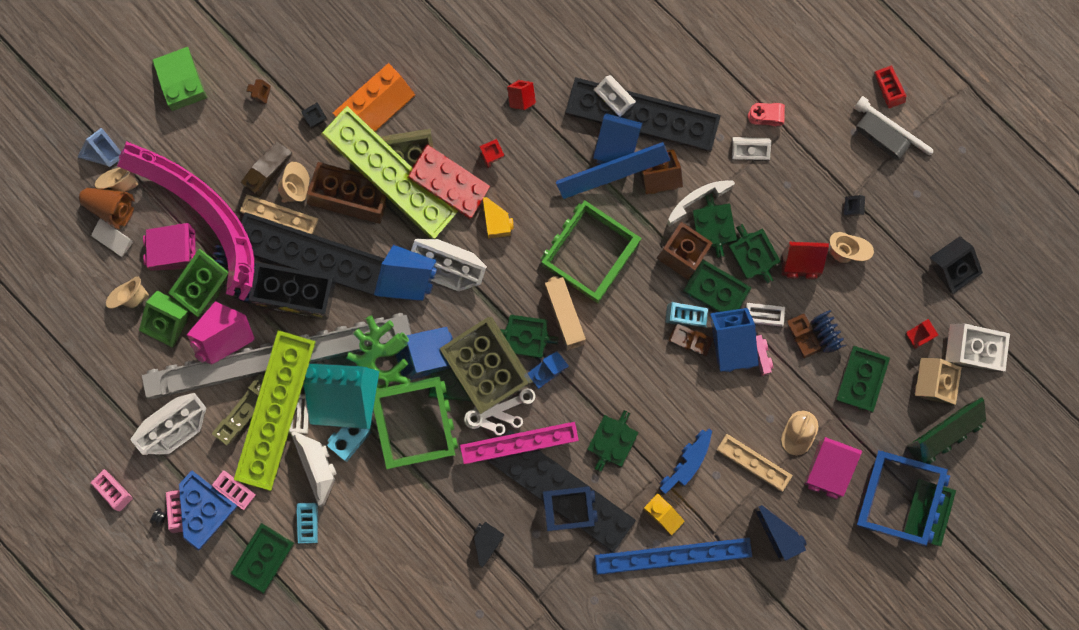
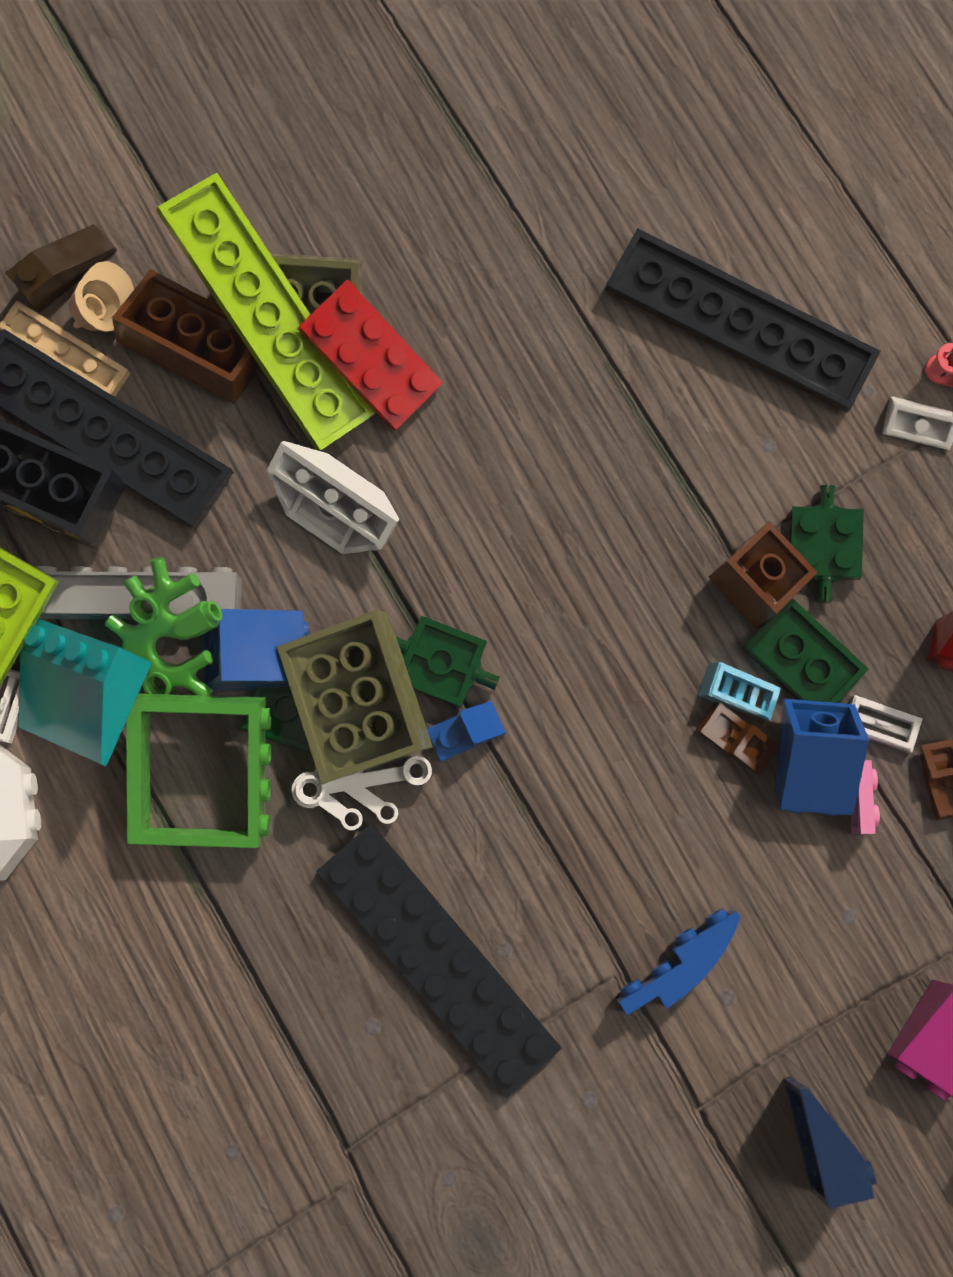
camera: 15 degrees right, 0 degrees up
reddish brown tile [246,79,271,104] -> none
black plate [301,102,328,129] -> none
medium azure brick [327,427,372,462] -> none
orange slope [333,63,415,132] -> none
blue slope [374,245,437,301] -> none
dark pink plate [460,422,579,465] -> none
black slope [473,522,505,568] -> none
red panel [479,139,505,168] -> none
yellow slope [483,197,514,239] -> none
red panel [507,80,536,110] -> none
bright green window [540,200,642,303] -> none
dark blue window [543,486,598,532] -> none
tan slope [545,276,586,351] -> none
blue tile [556,142,670,199] -> none
dark green plate [586,410,639,472] -> none
blue slope [593,114,642,164] -> none
white slope [594,76,636,117] -> none
blue tile [595,538,752,575] -> none
reddish brown slope [640,149,683,194] -> none
yellow slope [643,493,685,536] -> none
white slope [667,181,735,226] -> none
tan tile [716,434,793,492] -> none
dark green plate [729,224,781,284] -> none
tan piece [781,411,819,456] -> none

